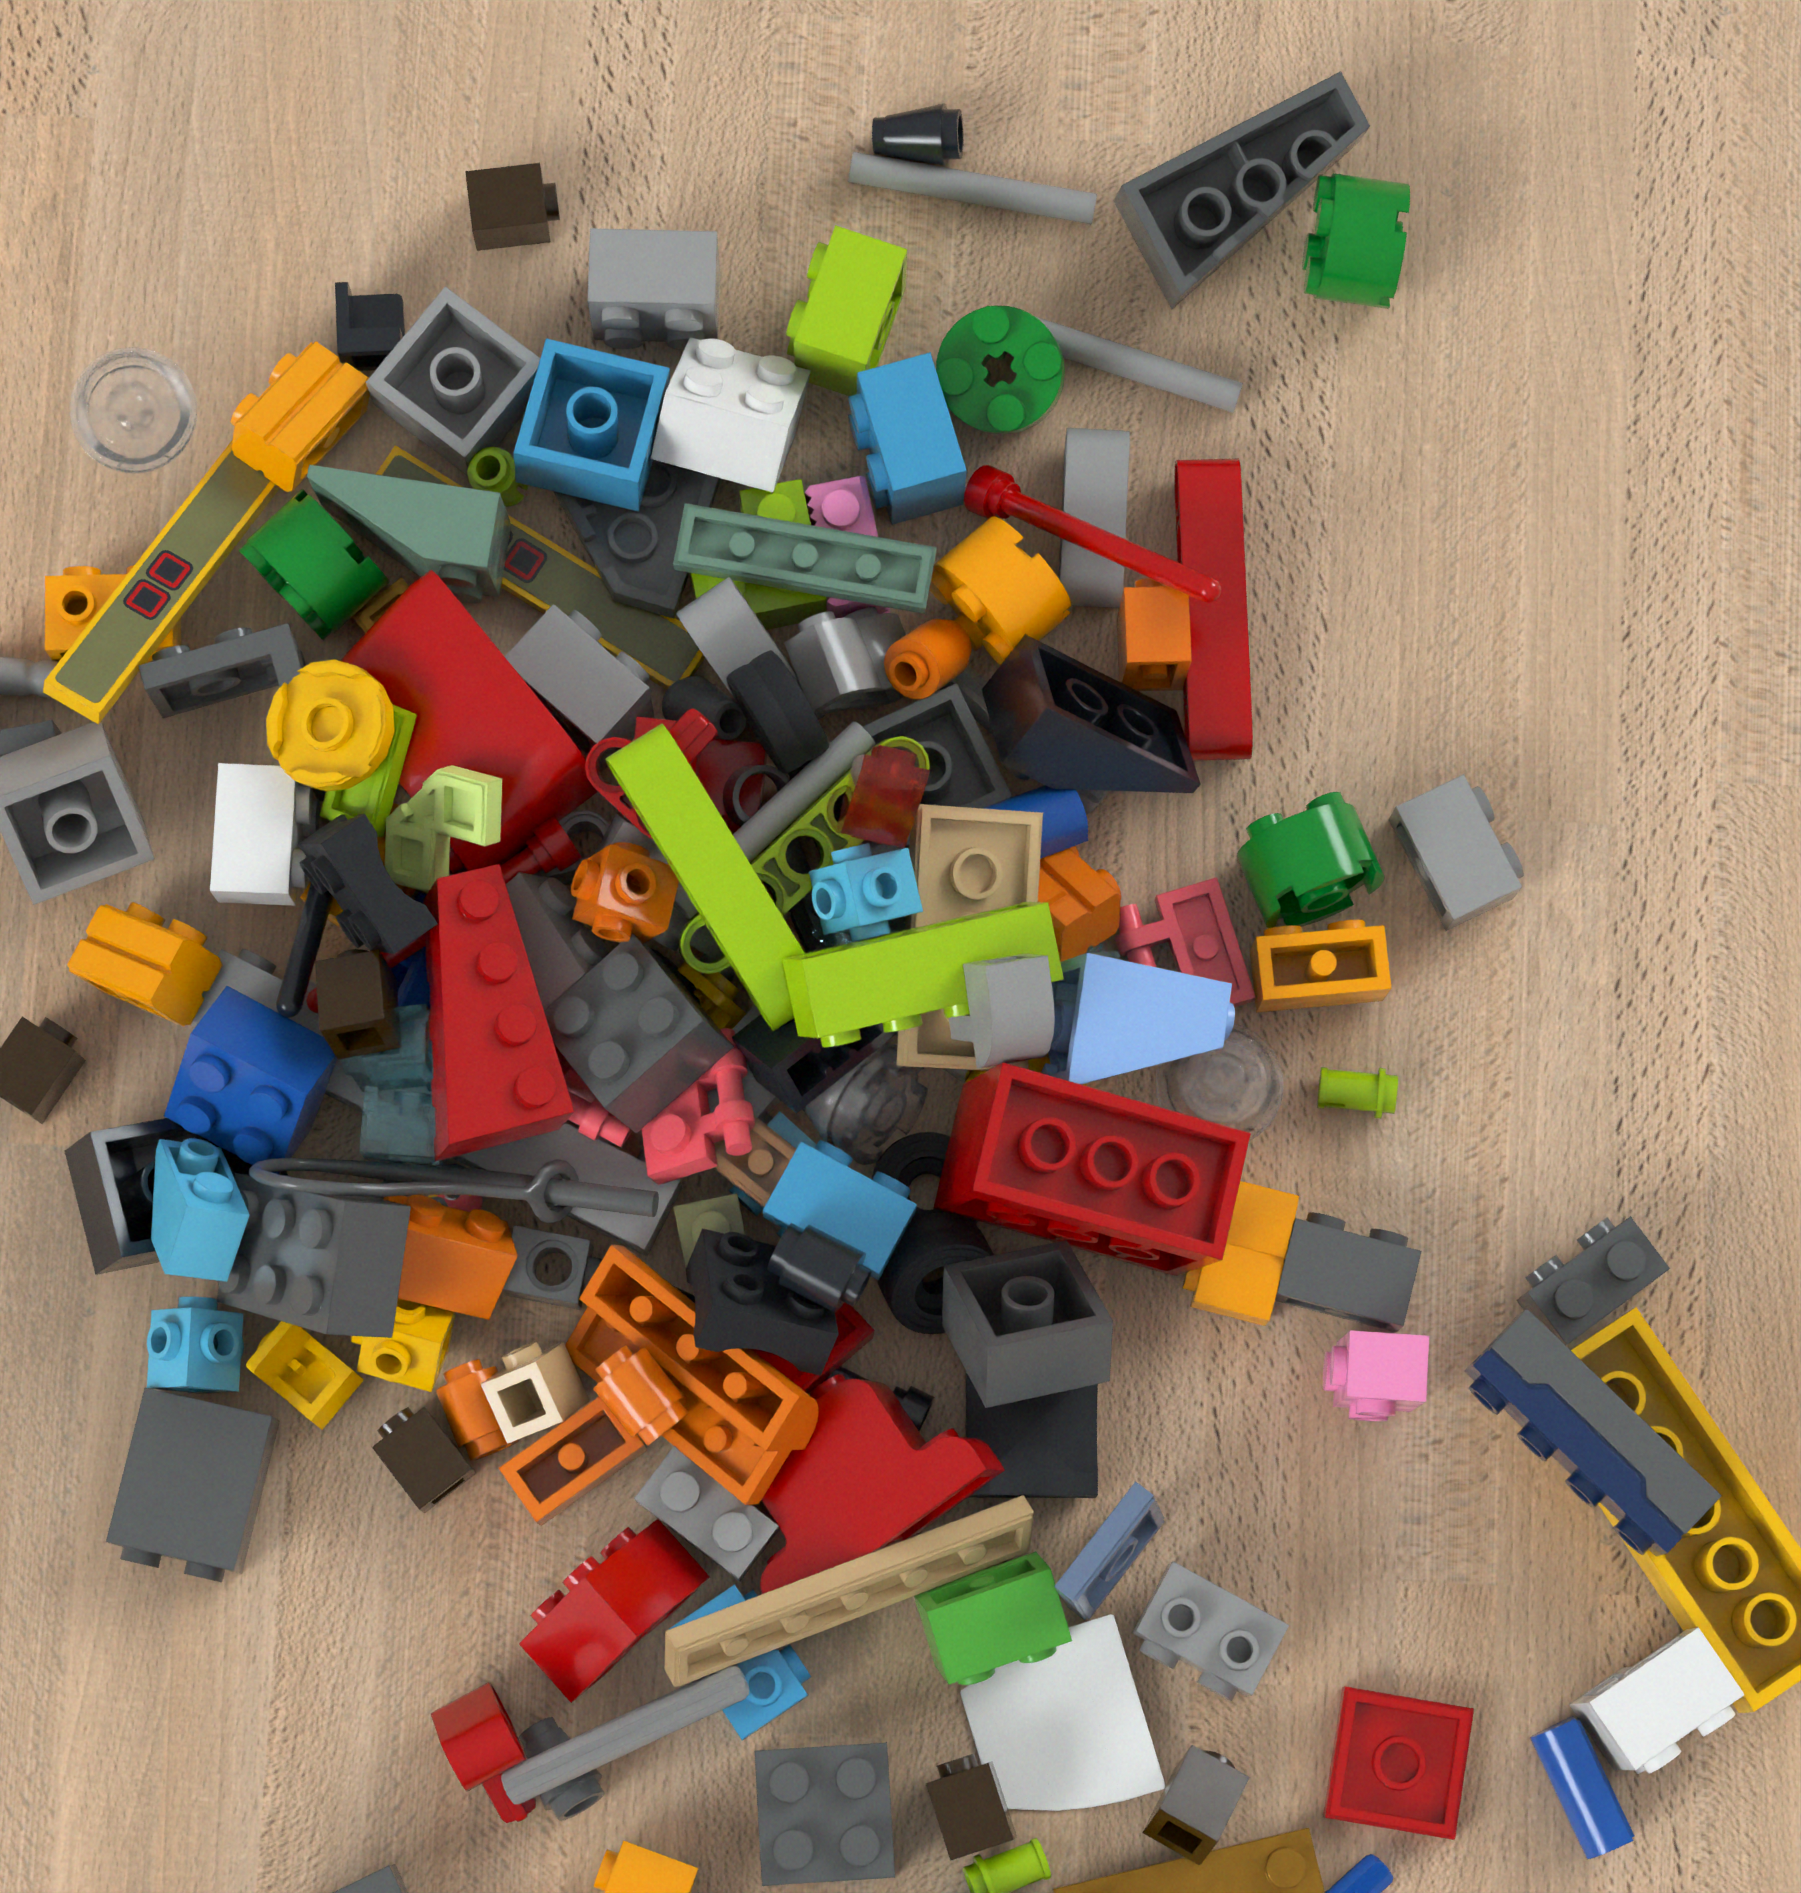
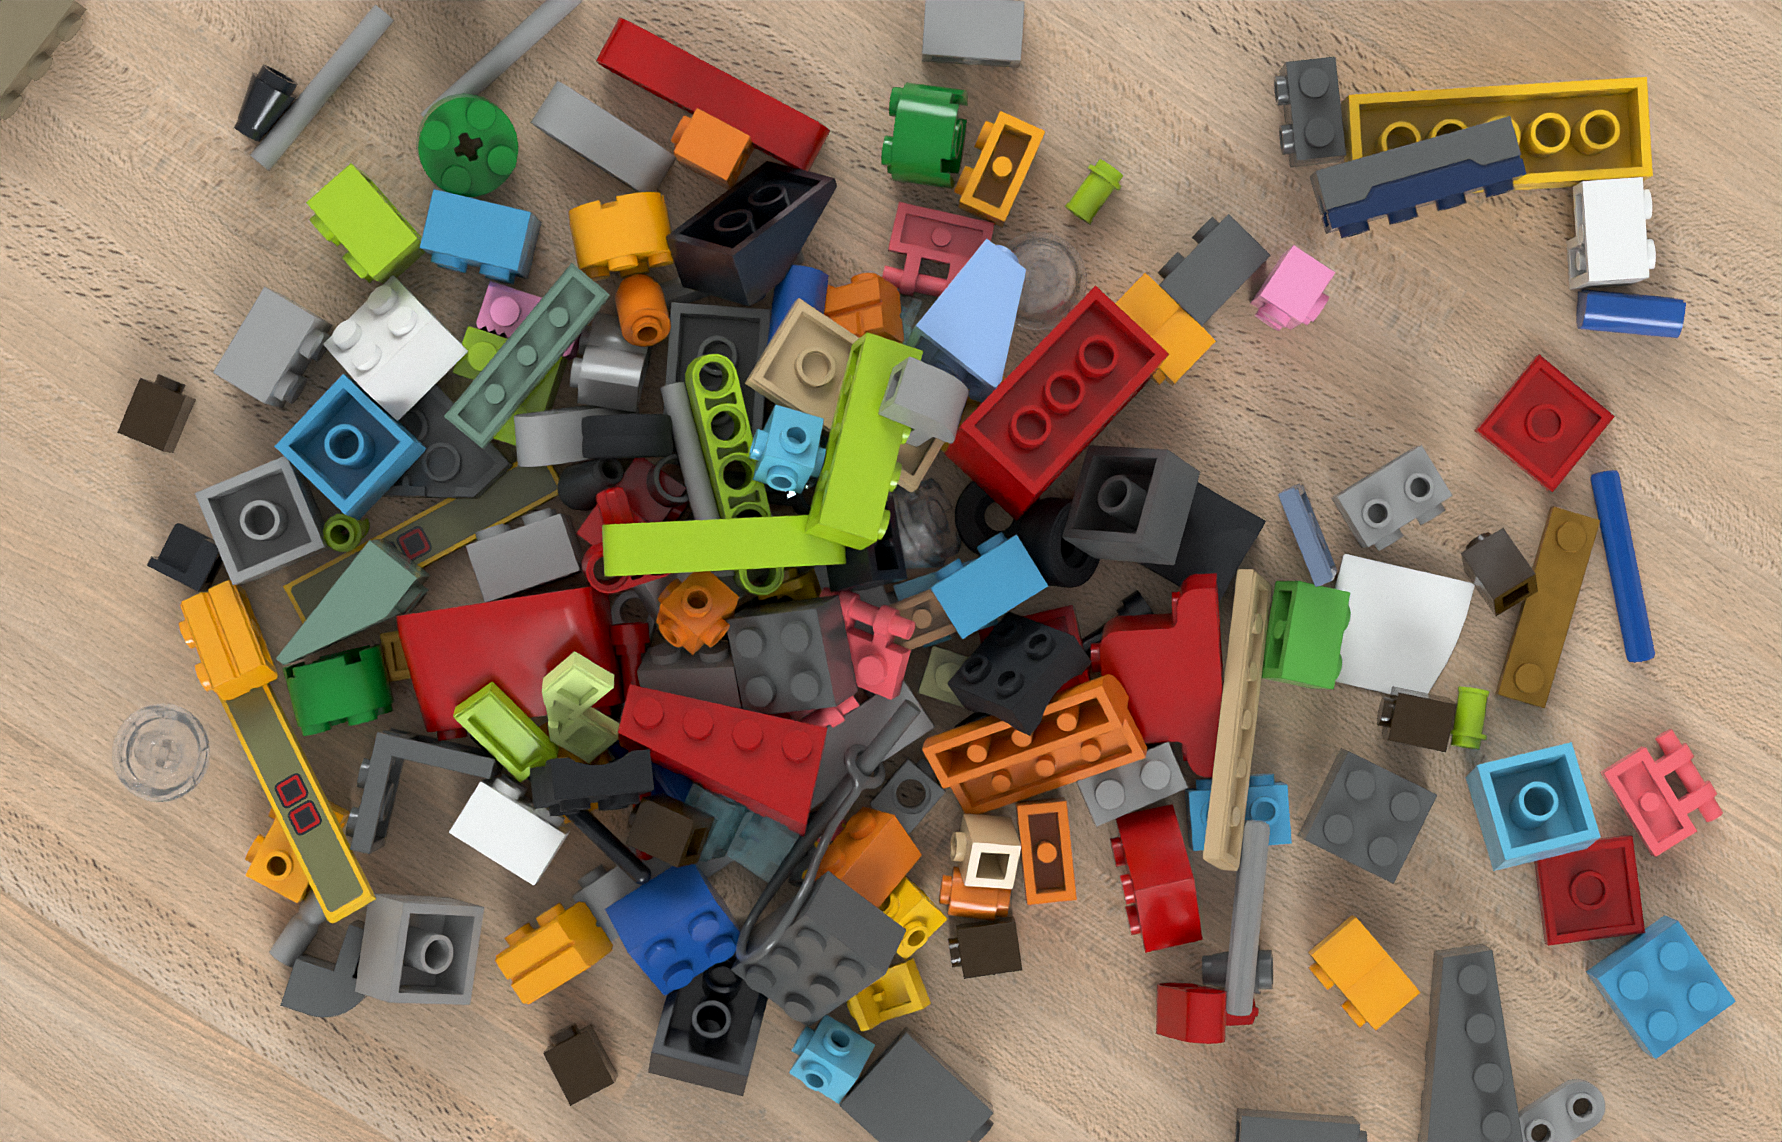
camera: 65 degrees left, 10 degrees up
medium azure slope [151,1138,250,1282] -> none
yellow tile [266,659,395,792] -> none
orange brick [593,1345,689,1446] -> none
black brick [767,1223,872,1313] -> none
clear red slope [836,745,930,848] -> none
red piece [964,465,1221,603] -> none

